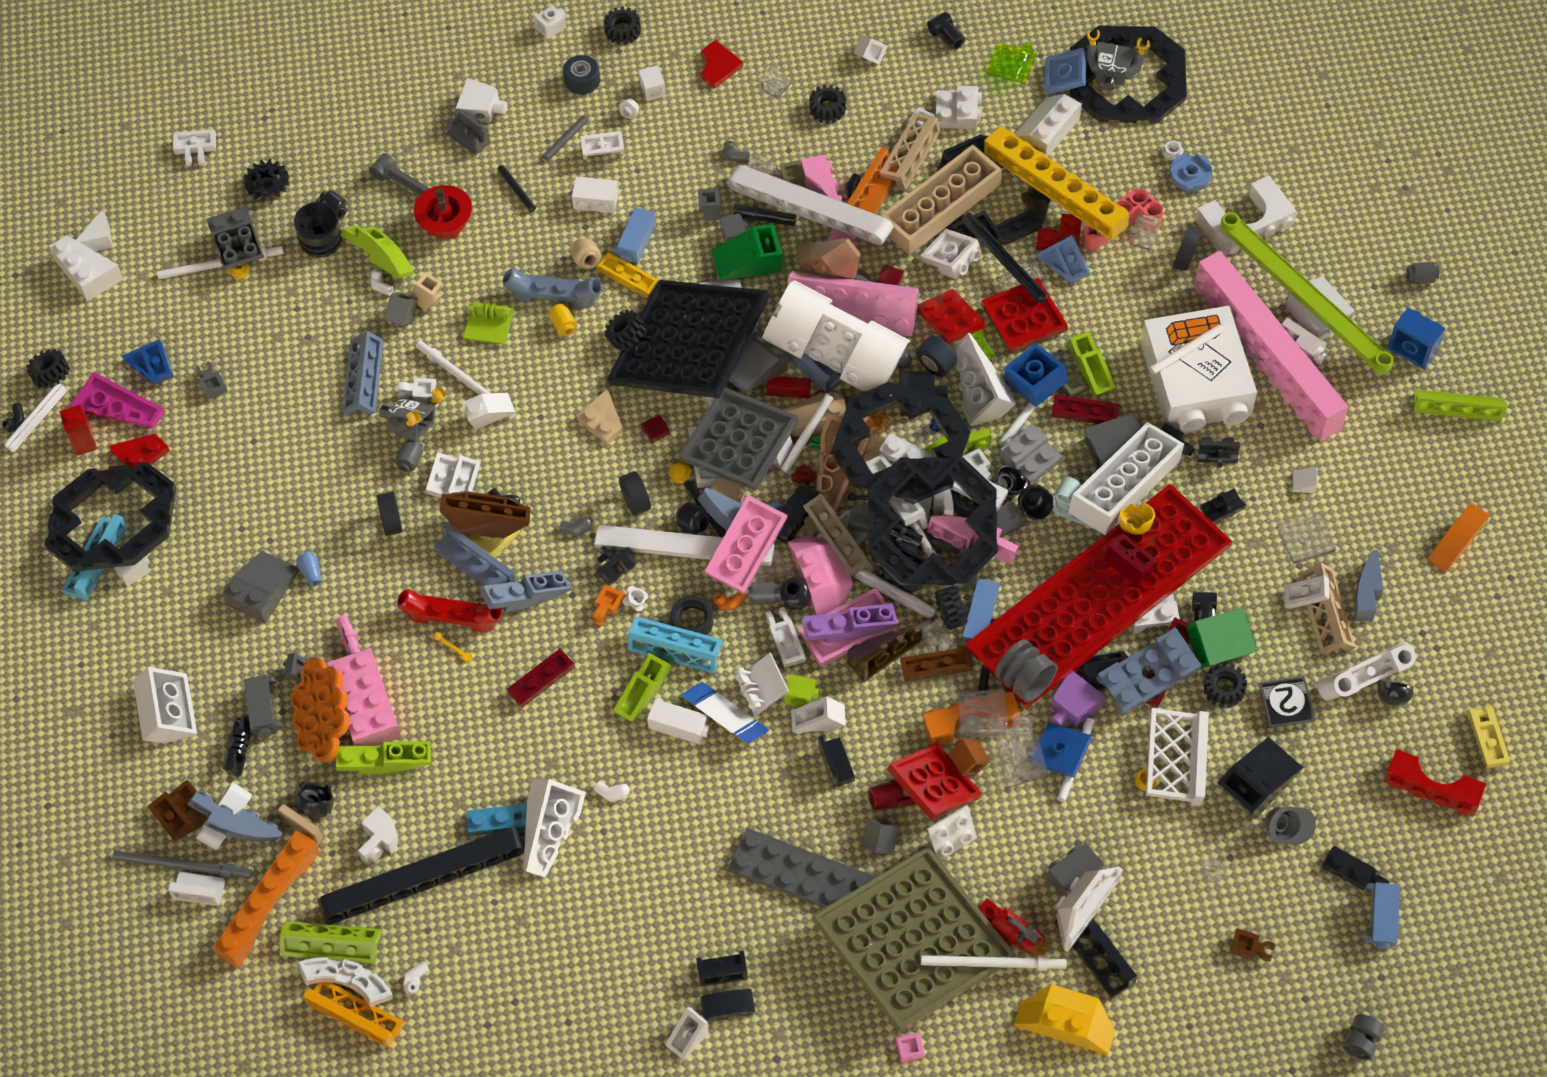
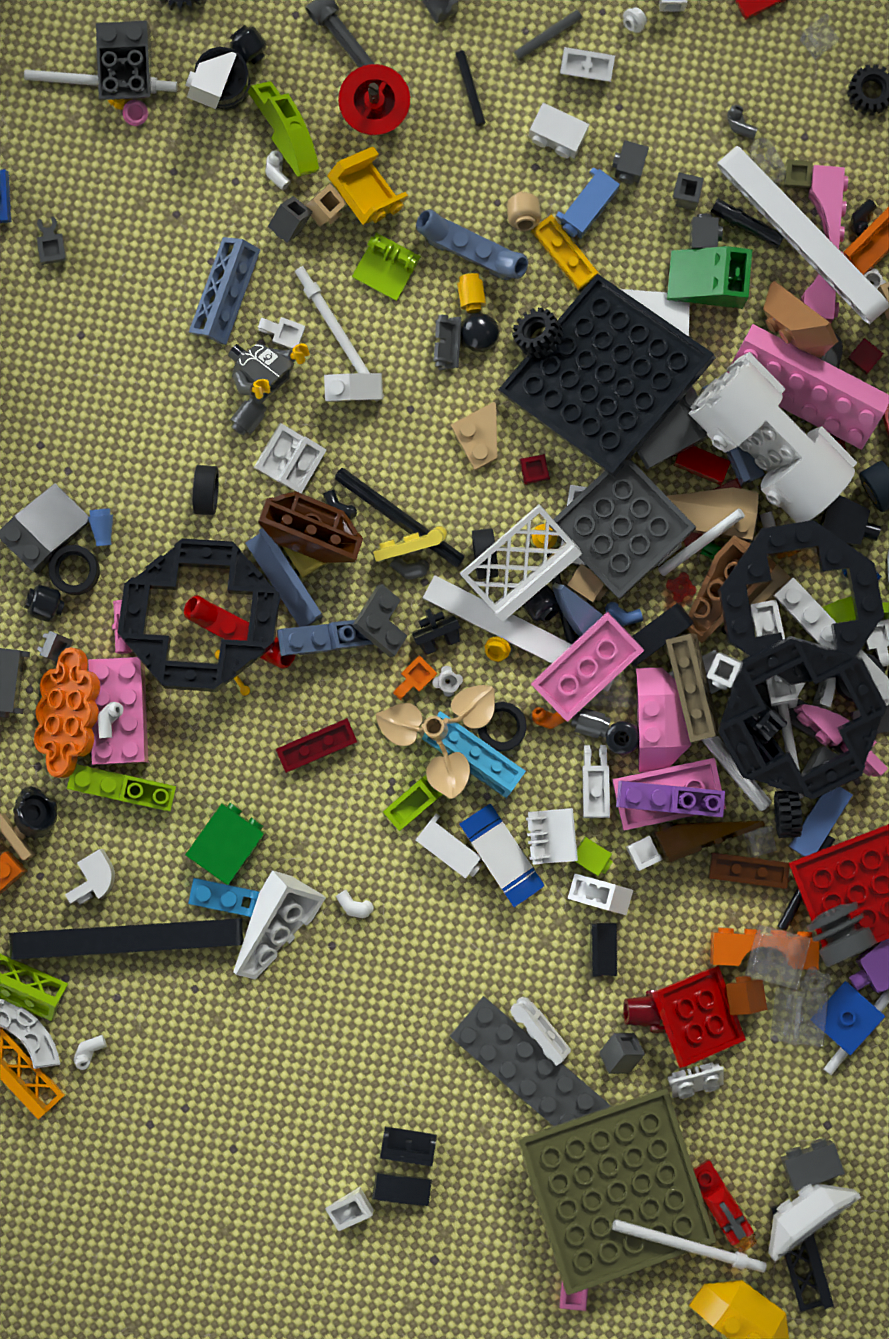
camera: 15 degrees right, 25 degrees up
none -> black head [24,585,65,622]
none -> black tyre [48,545,100,595]
none -> white arm [98,702,124,738]
none -> black plate [118,538,280,692]
none -> bright pink plate [122,100,148,126]
none -> white slope [185,52,236,109]
none -> green brick [185,802,266,885]
none -> yellow panel [327,146,408,225]
none -> black axle [335,468,465,567]
none -> dark grey plate [352,584,407,657]
none -> light yellow plate [373,526,448,562]
none -> tan plant [376,685,495,799]
none -> dark grey hinge [433,315,461,370]
none -> black hair [460,313,500,352]
none -> white fence [460,504,582,622]
none -> yellow plate [485,637,511,662]
none -> white hinge [510,997,571,1066]
none -> dark grey brick [612,140,649,184]
none -> white panel [626,836,663,871]
none -> white brick [707,653,742,690]

